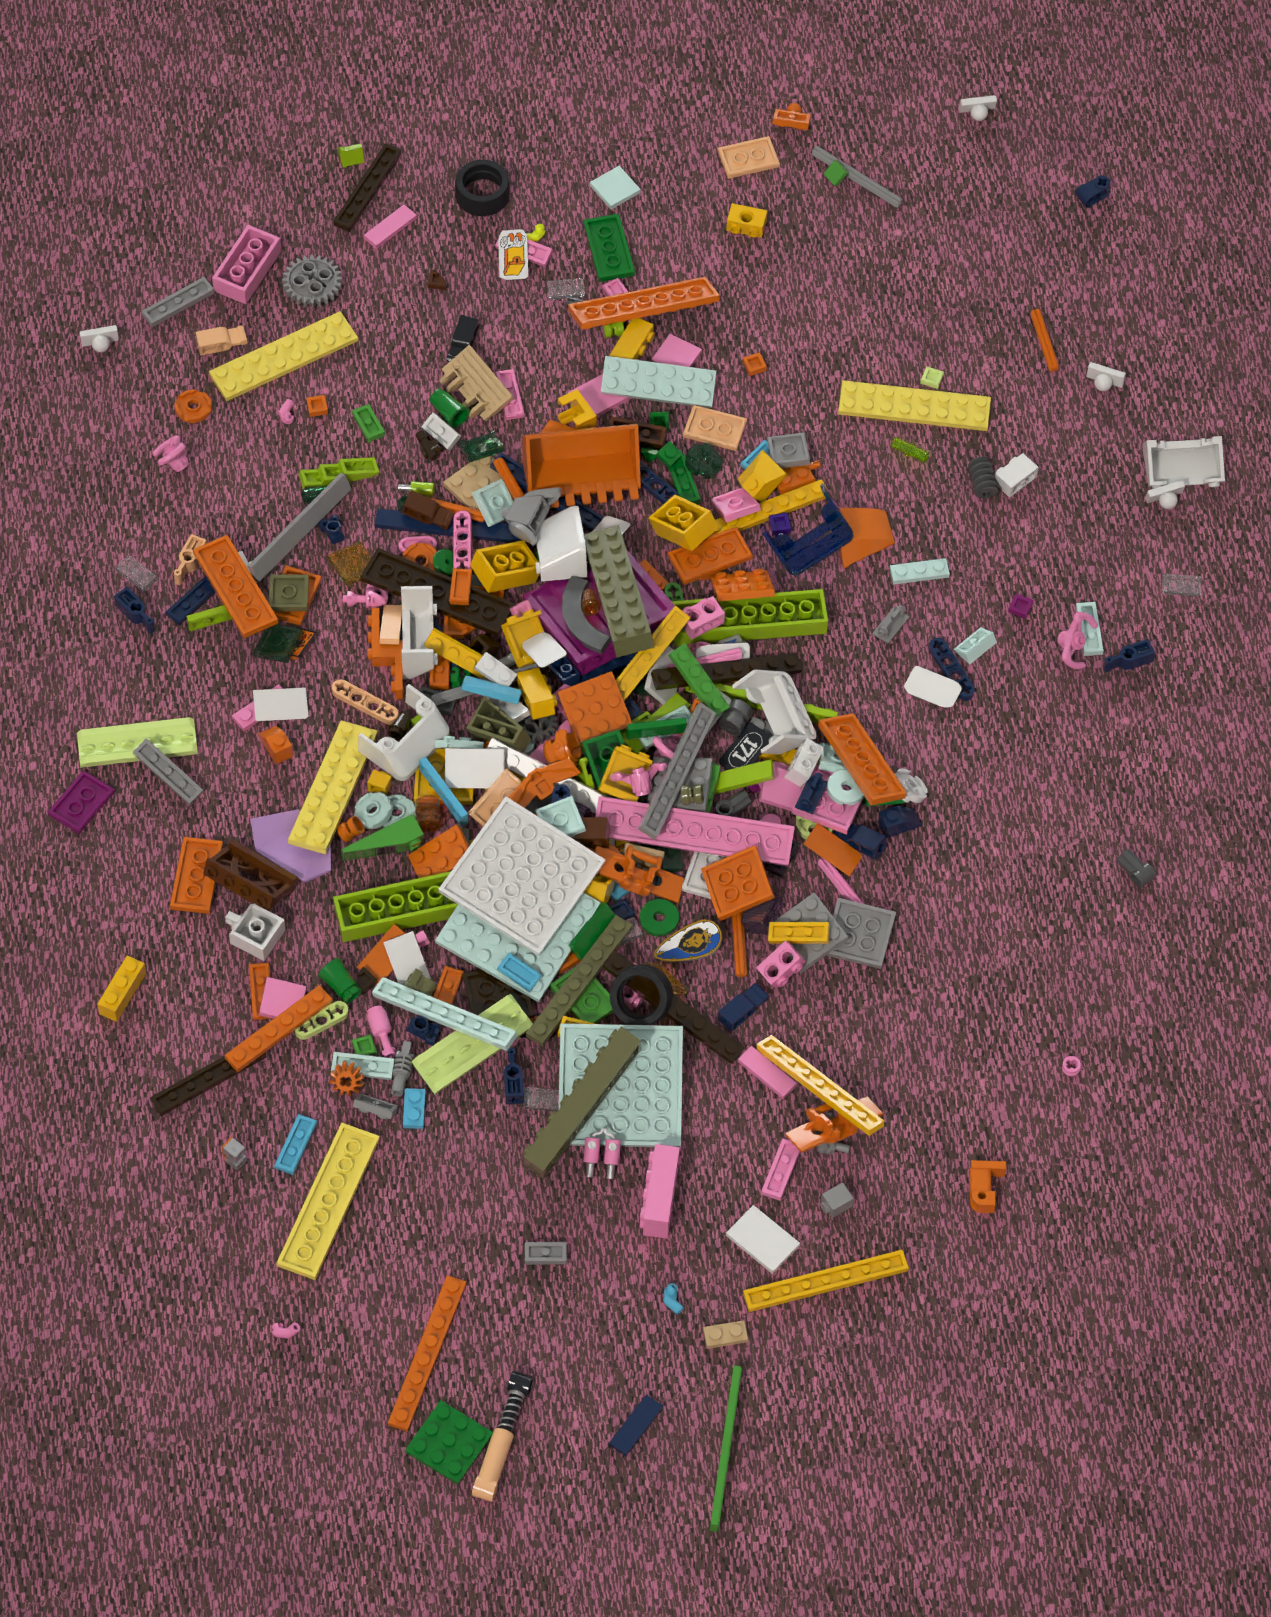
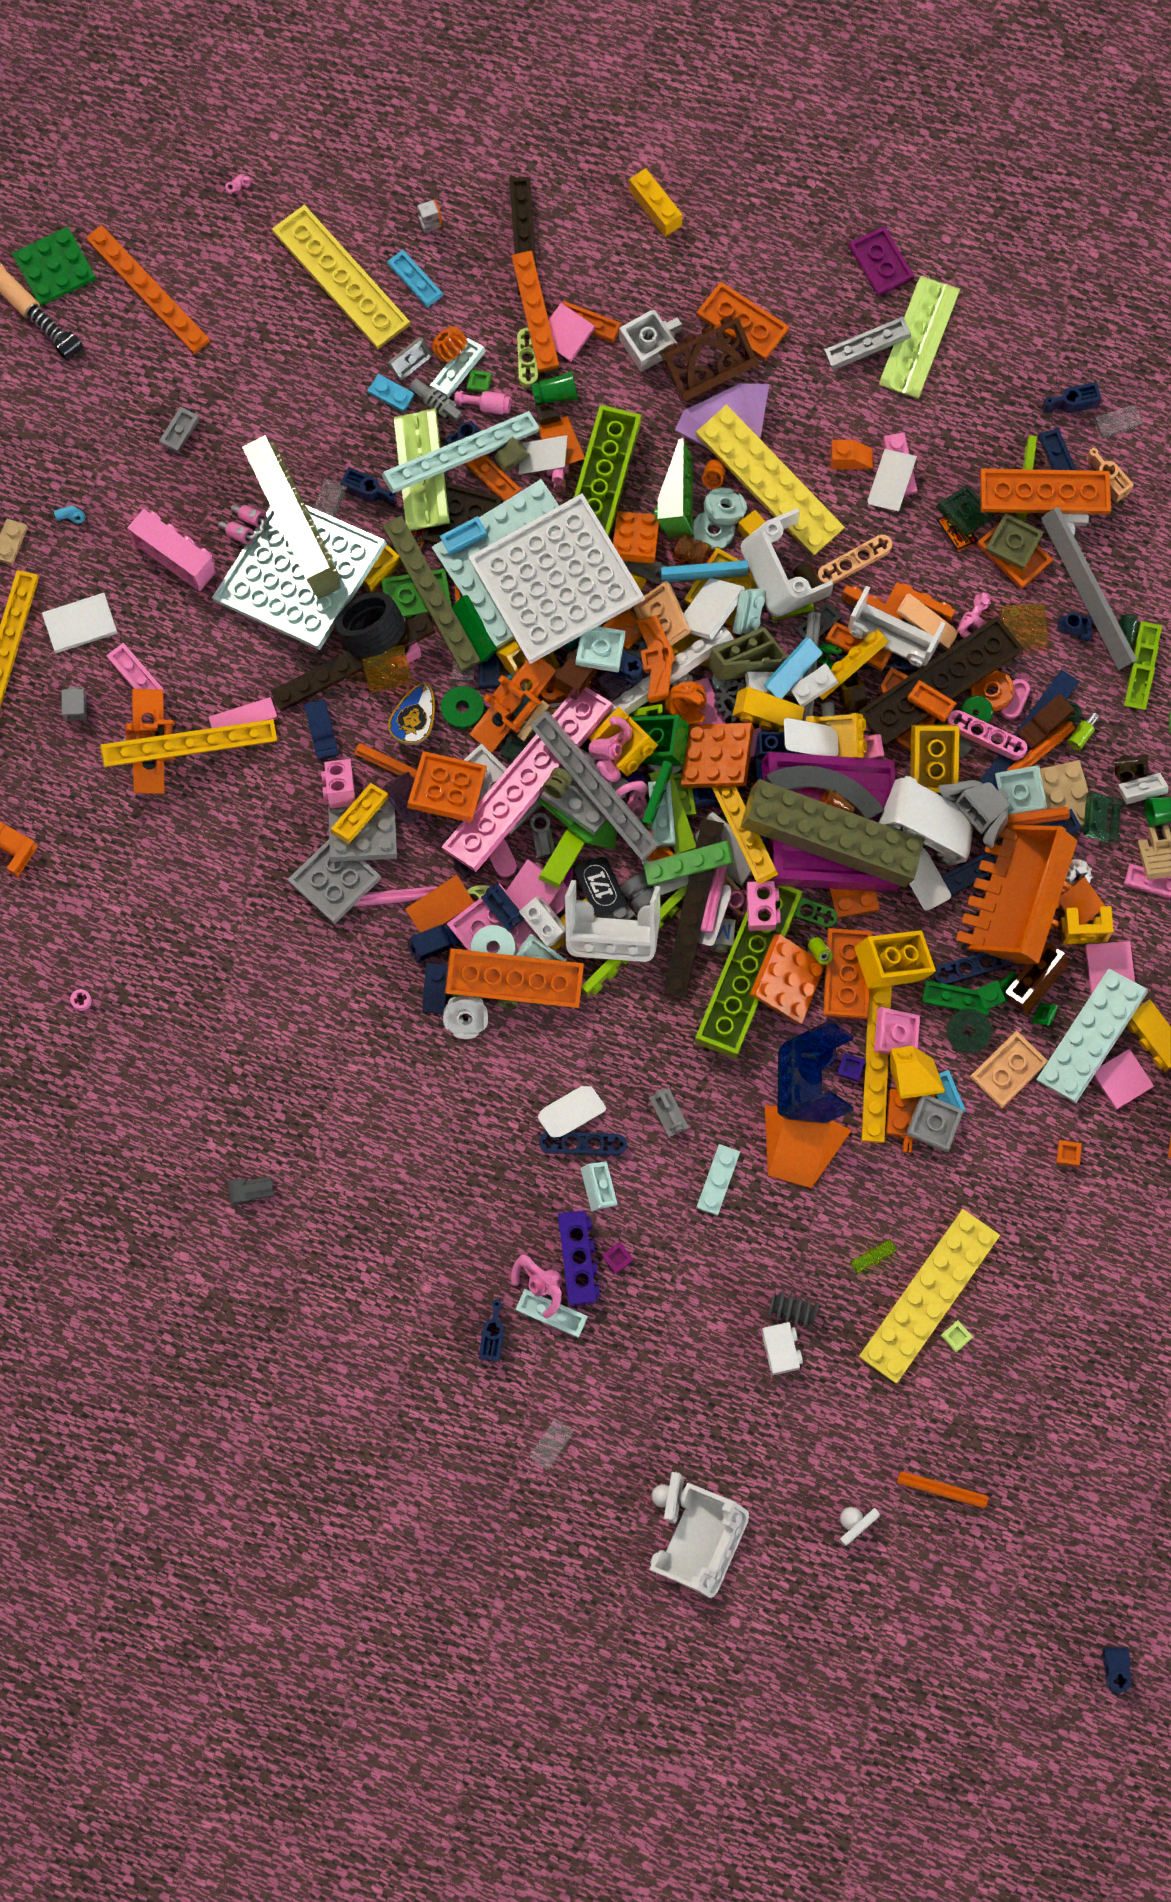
camera: 120 degrees right, 15 degrees up
none -> dark purple brick [558,1210,600,1307]
none -> lime piece [807,934,833,965]

